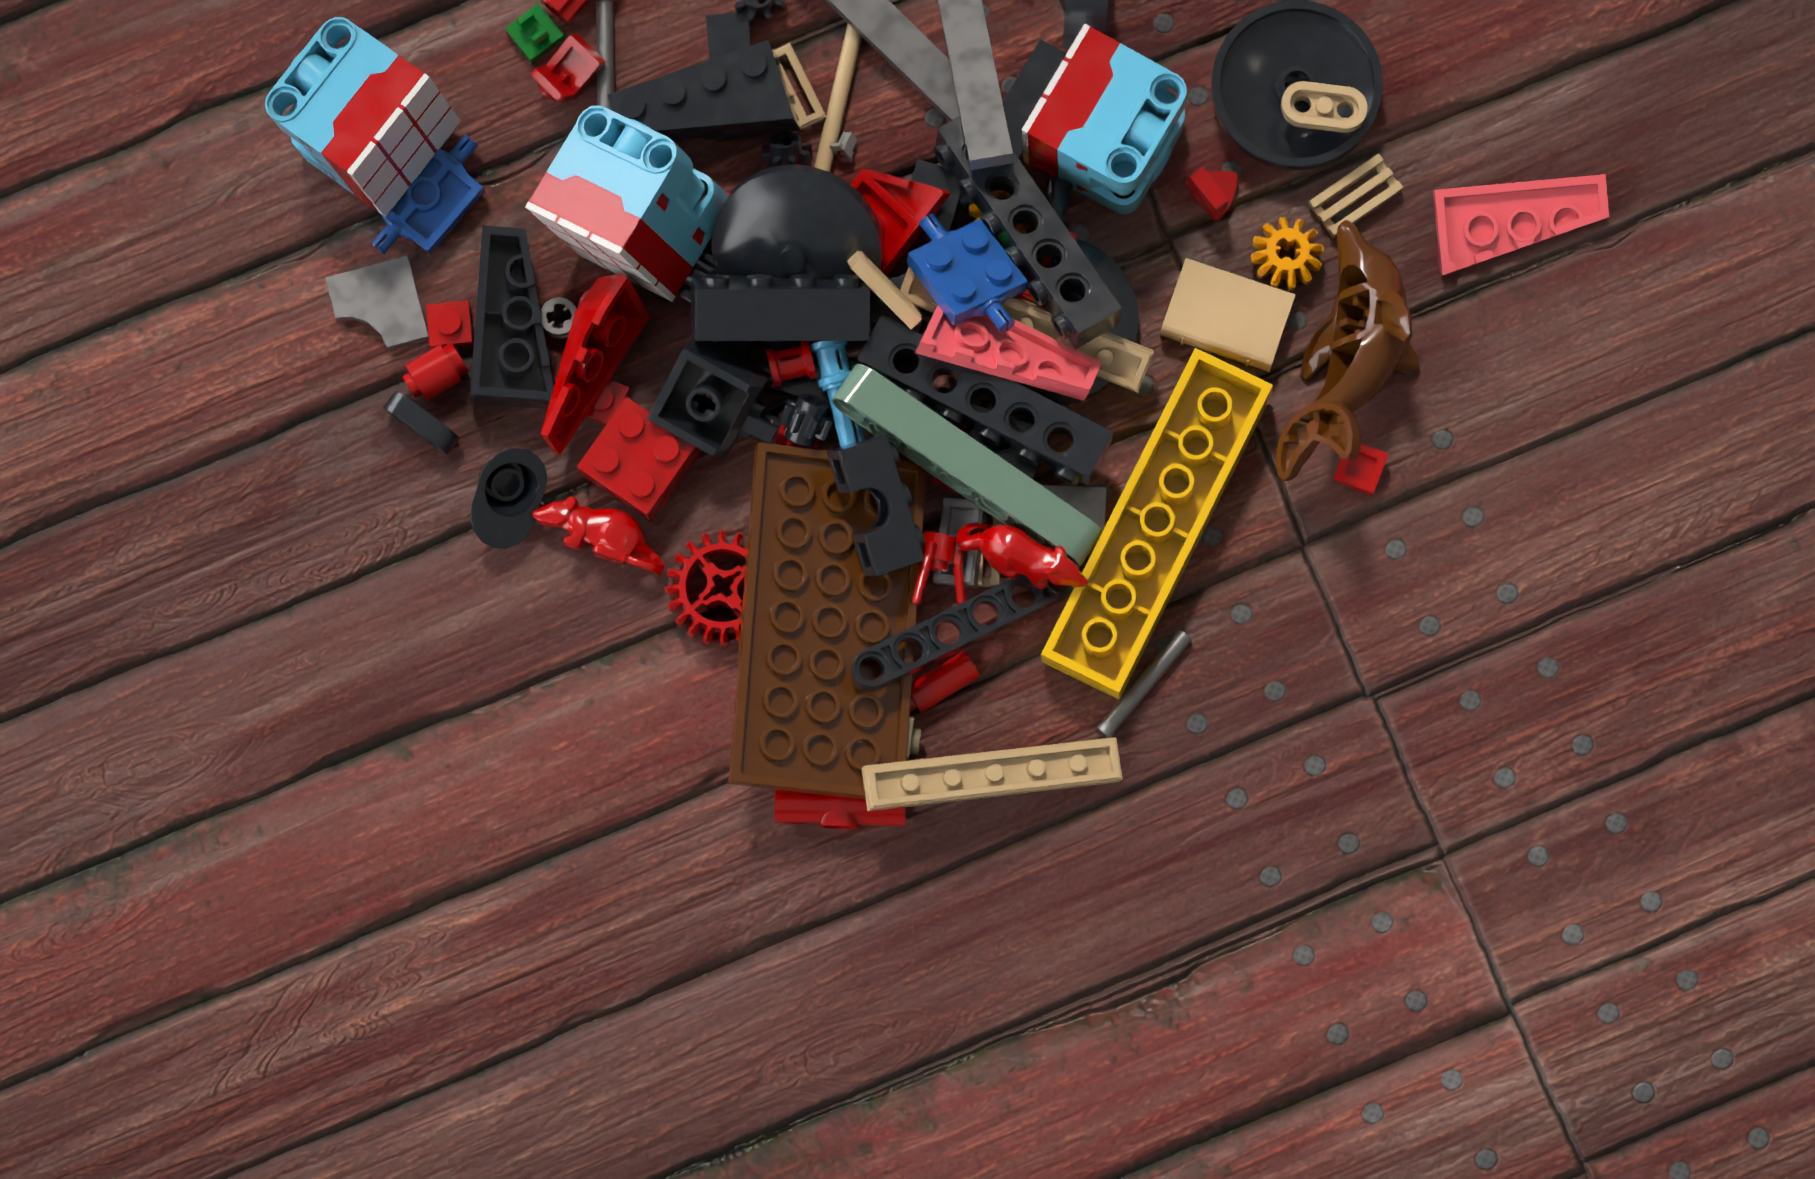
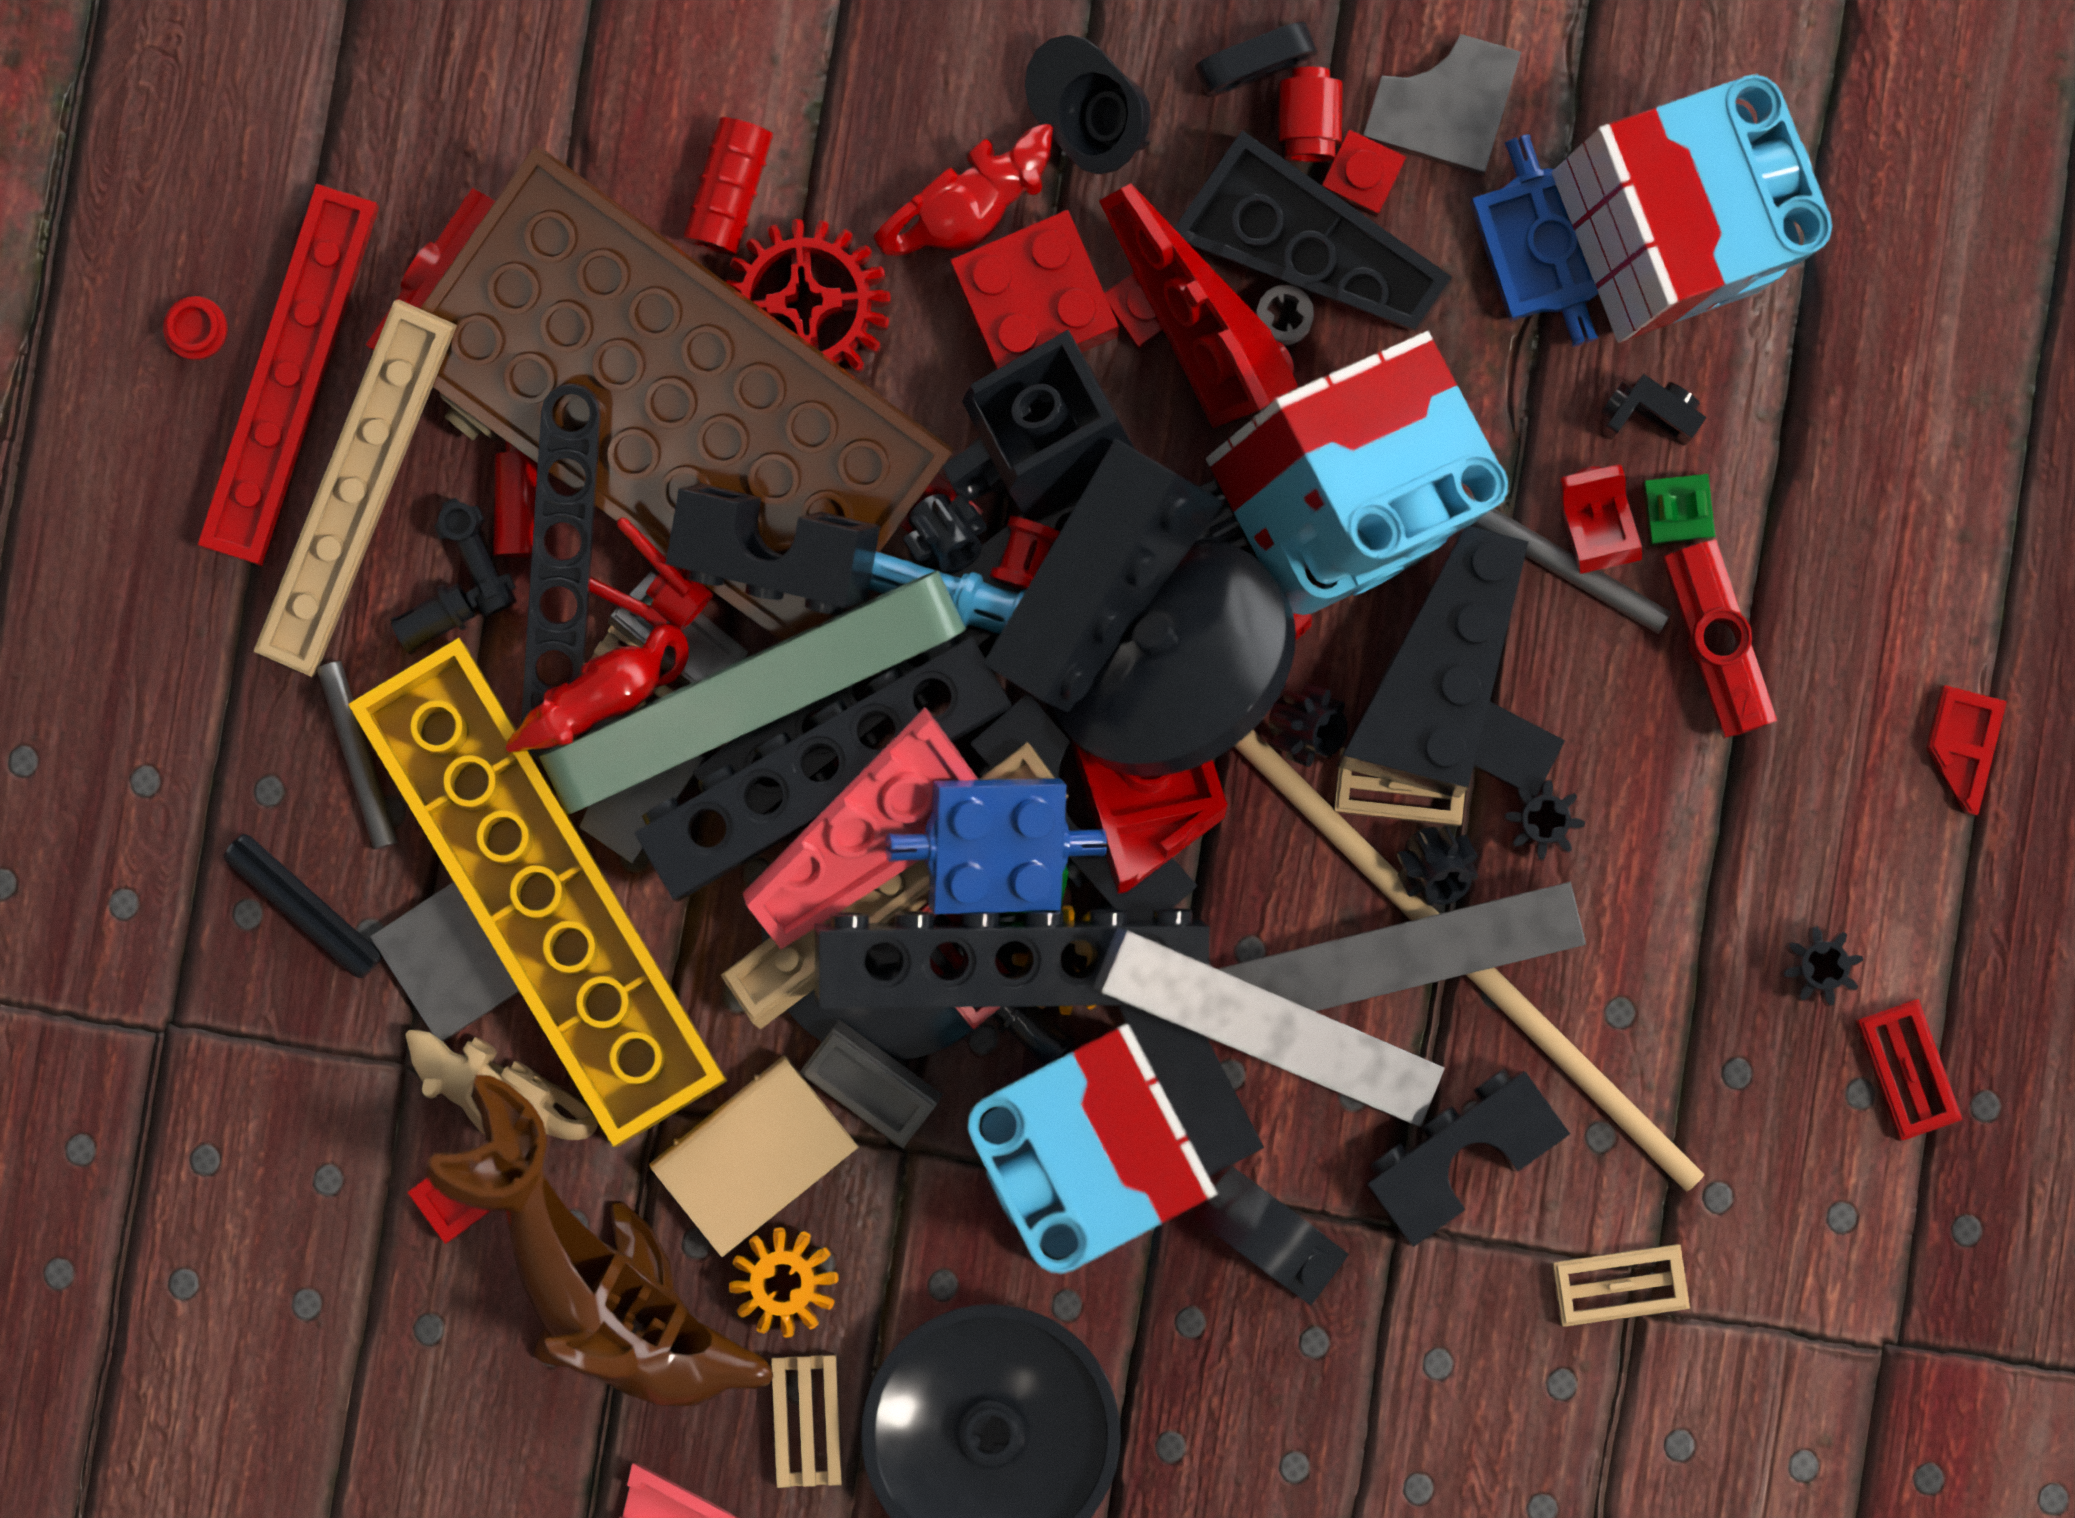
camera: 120 degrees right, 5 degrees up
light grey piece [829,132,858,163] -> none
tan tile [847,251,922,329] -> none
red tile [1185,167,1238,222] -> none
tan plate [1281,81,1368,133] -> none
none -> red plate [163,296,228,360]
none -> red plate [198,184,379,566]
none -> black axle [223,834,382,978]
none -> flat silver tile [370,882,520,1042]
none -> black pin [390,583,476,655]
none -> tan animal [405,1030,599,1140]
none -> black bar [434,498,517,618]
none -> red axle [683,117,774,256]
none -> flat silver tile [799,1019,943,1148]
none -> black gear [1397,825,1479,906]
none -> black bracket [1601,374,1707,446]

